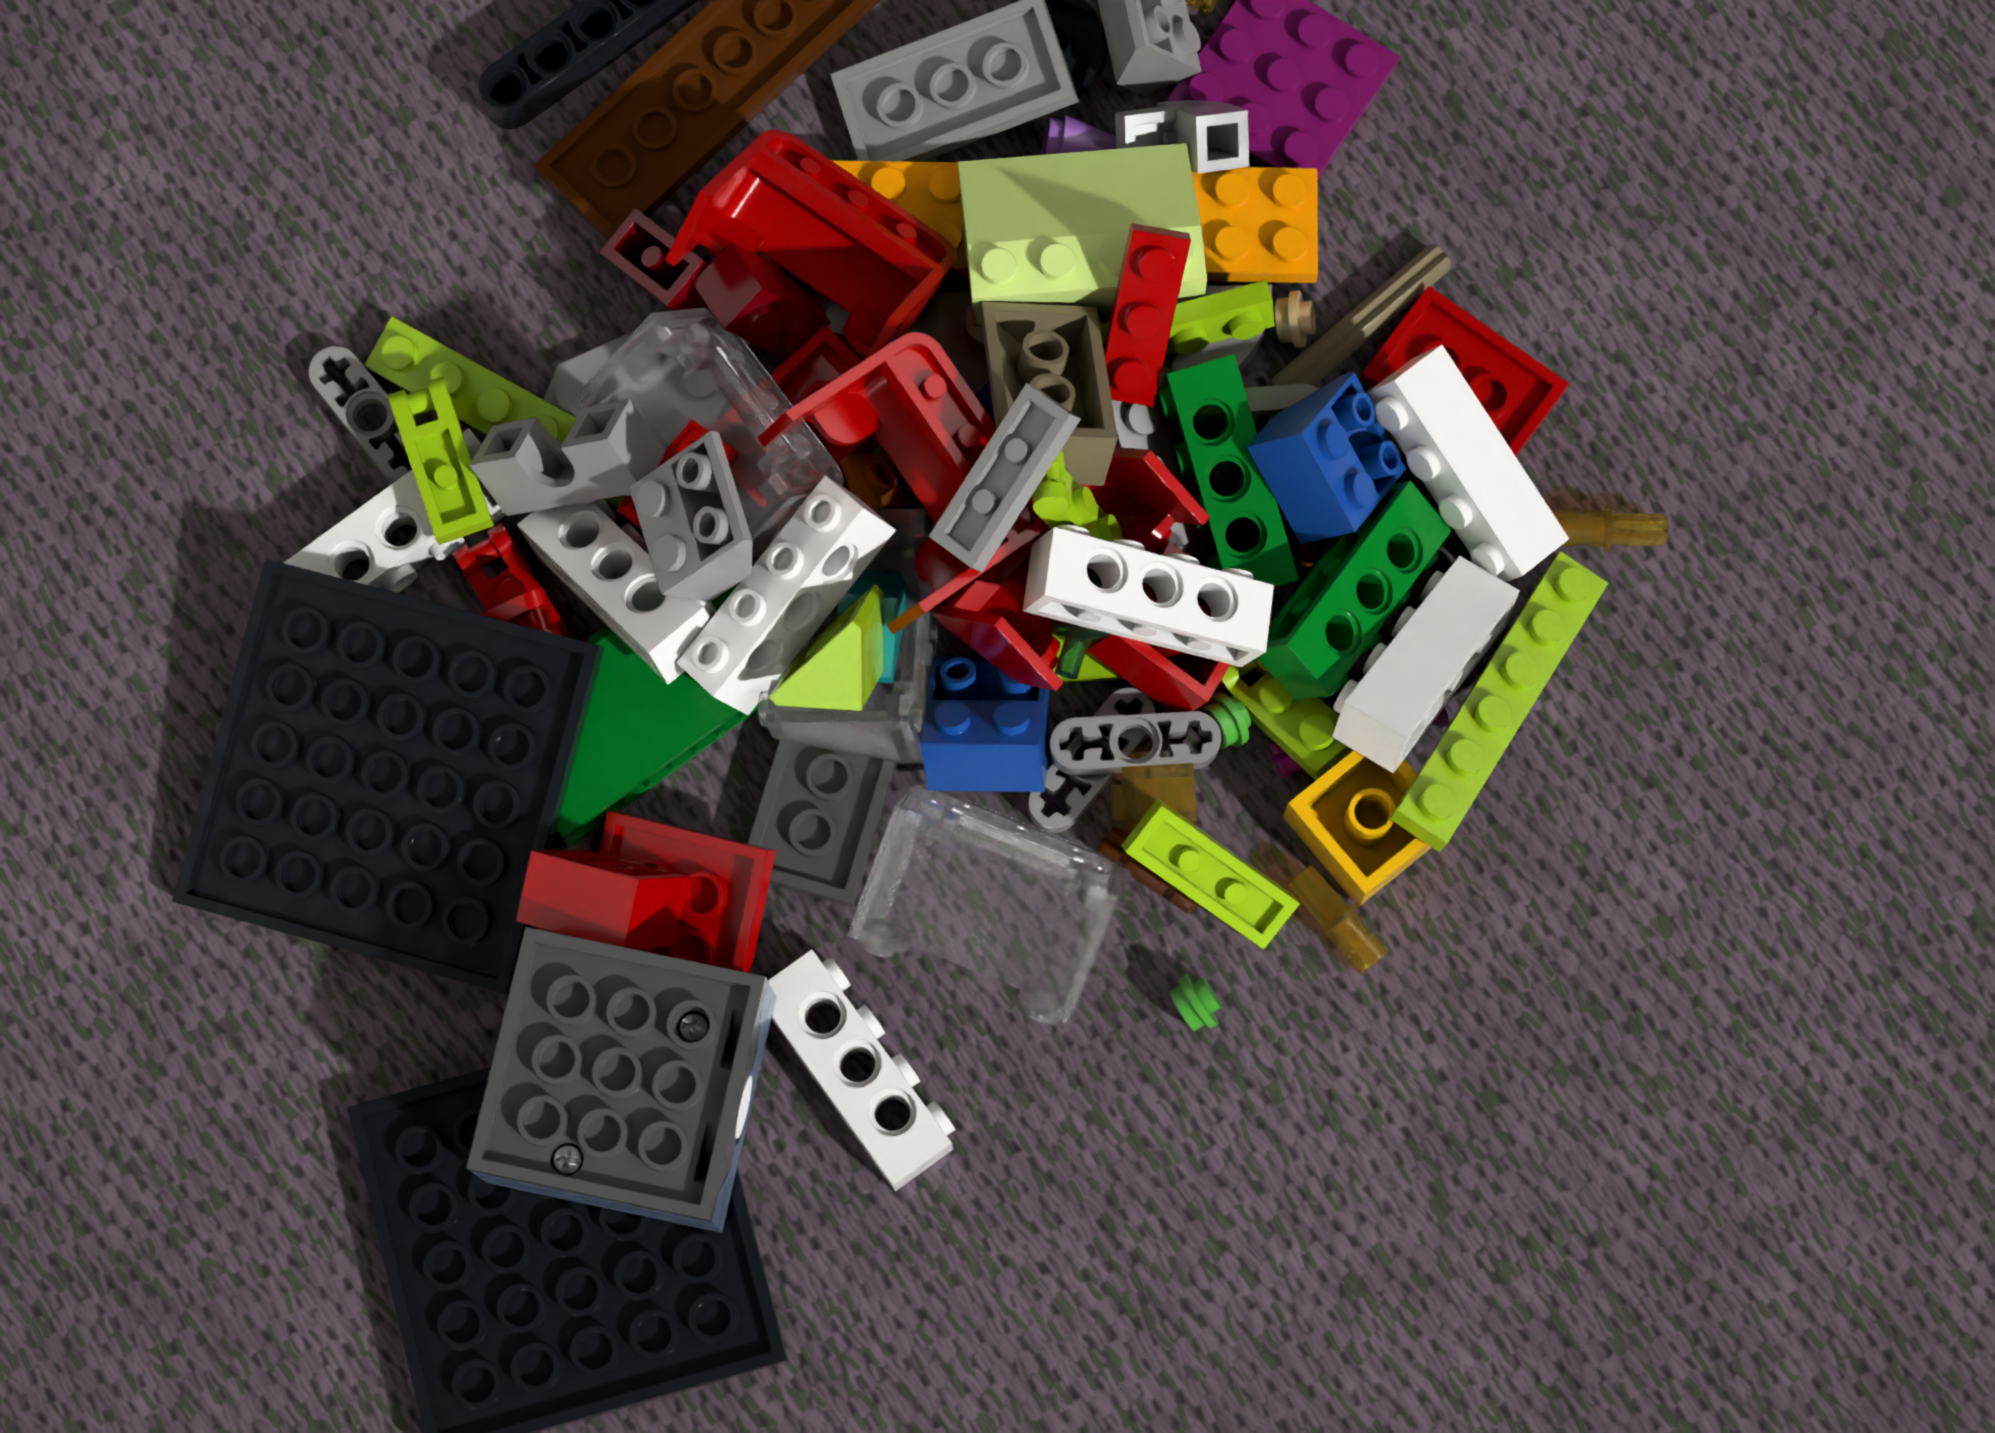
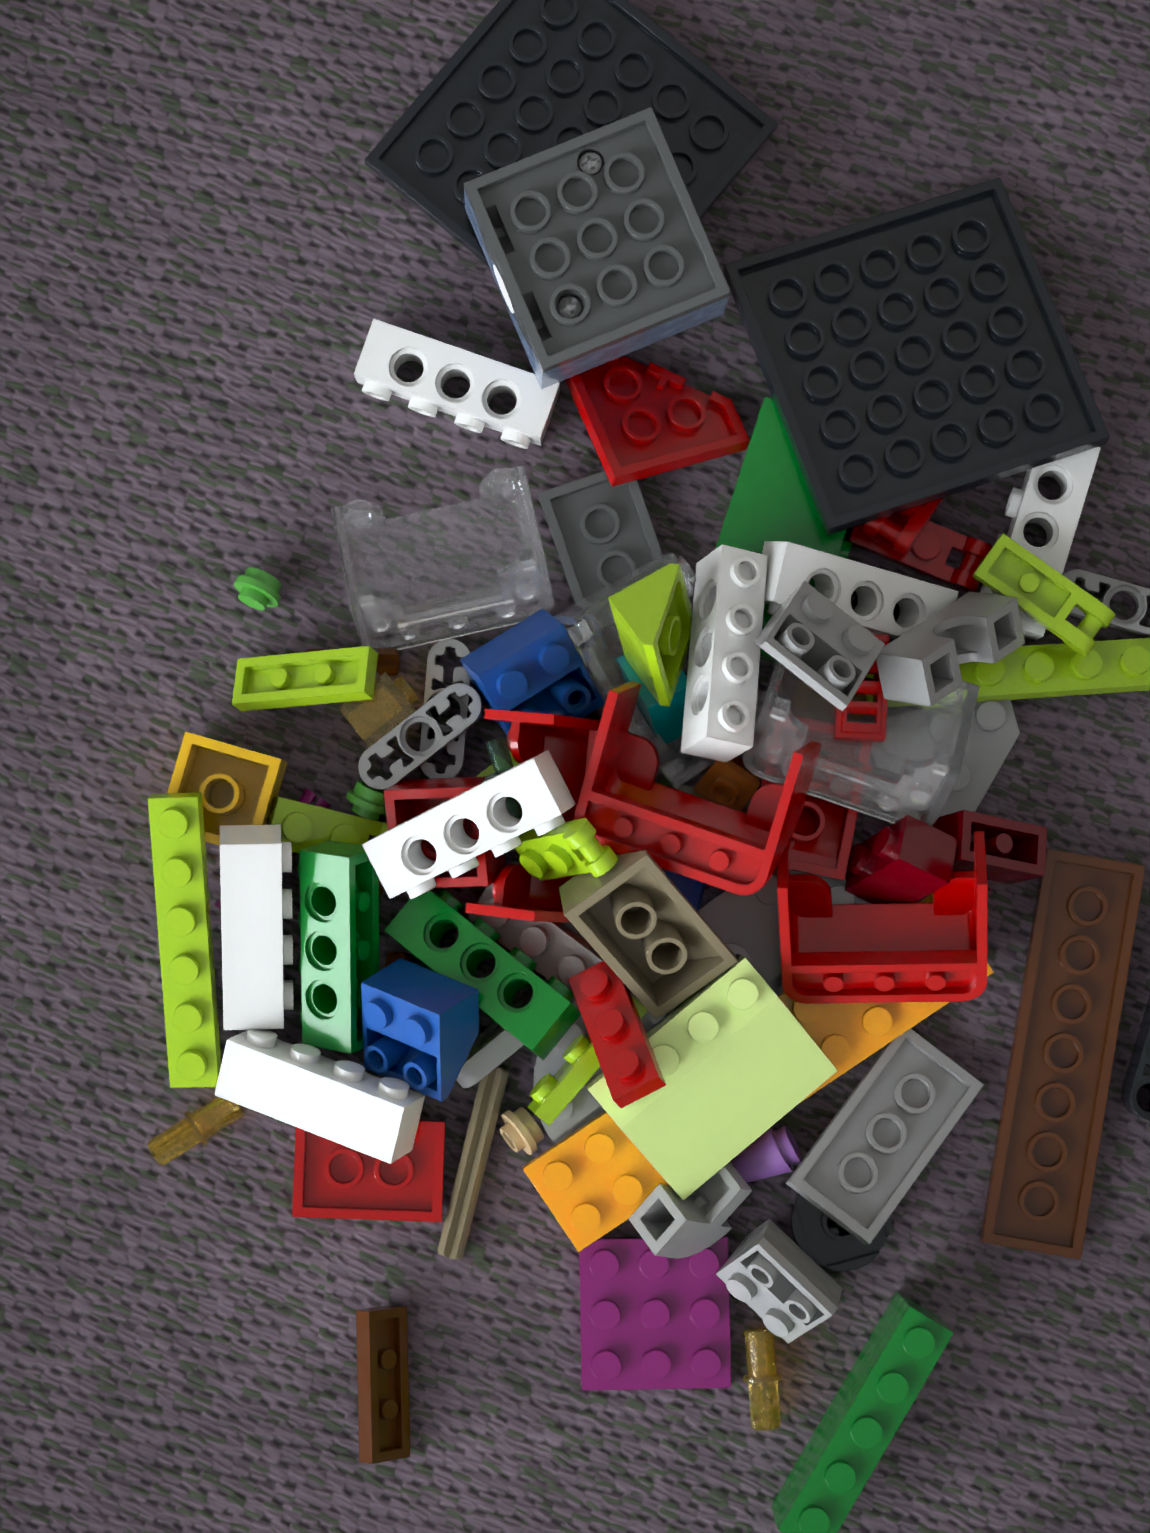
camera: 150 degrees right, 10 degrees up
red brick [516,849,689,953] -> none
light grey plate [929,383,1081,572] -> none
clear yellow axle [1289,866,1389,975] -> none
none -> reddish brown plate [356,1305,410,1464]

